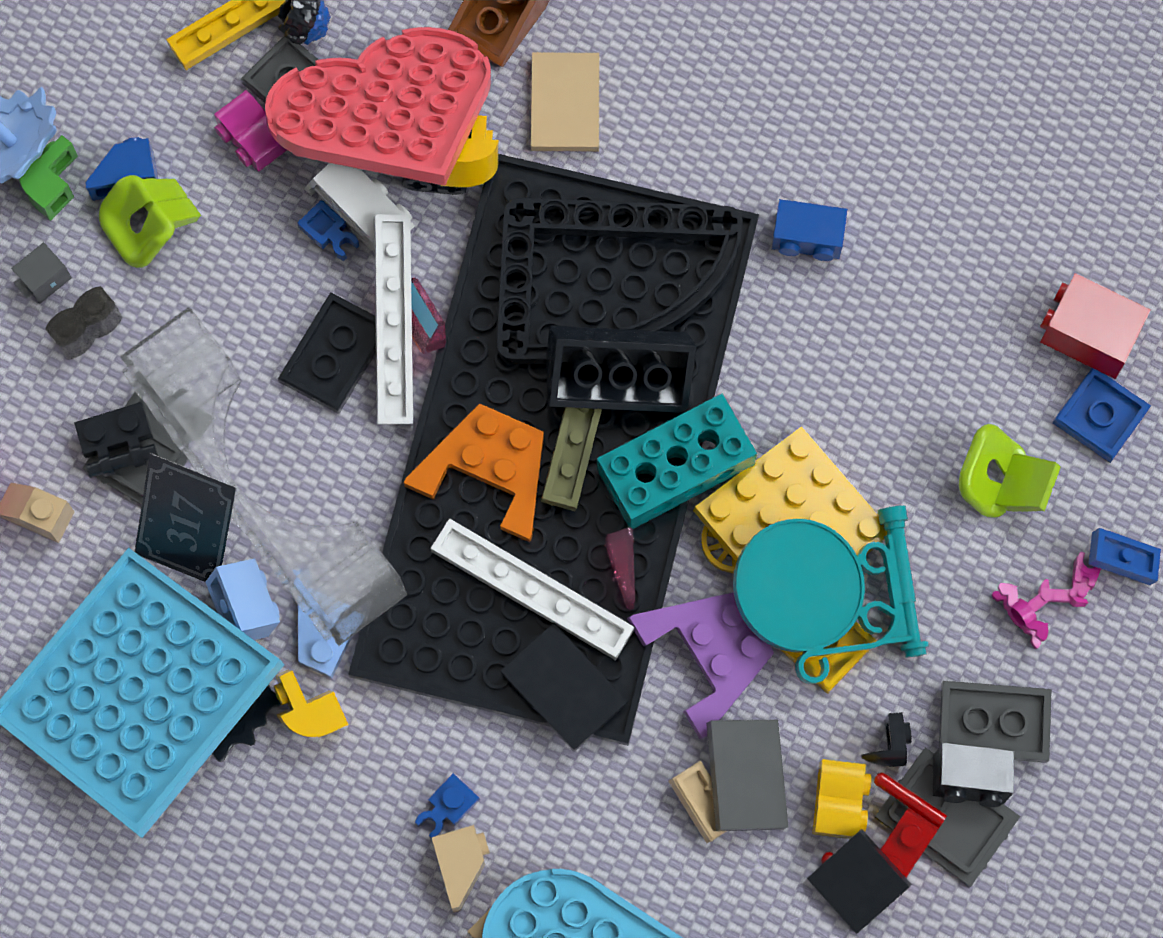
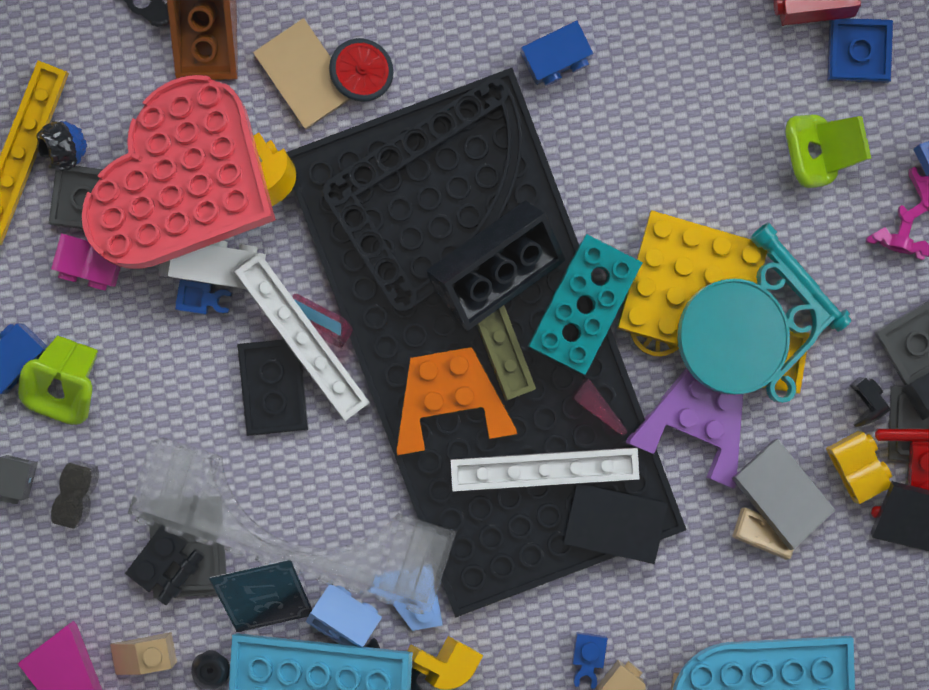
camera: 35 degrees left, 15 degrees up
none -> black plate [191,650,230,690]
none -> red wheel [329,38,394,102]

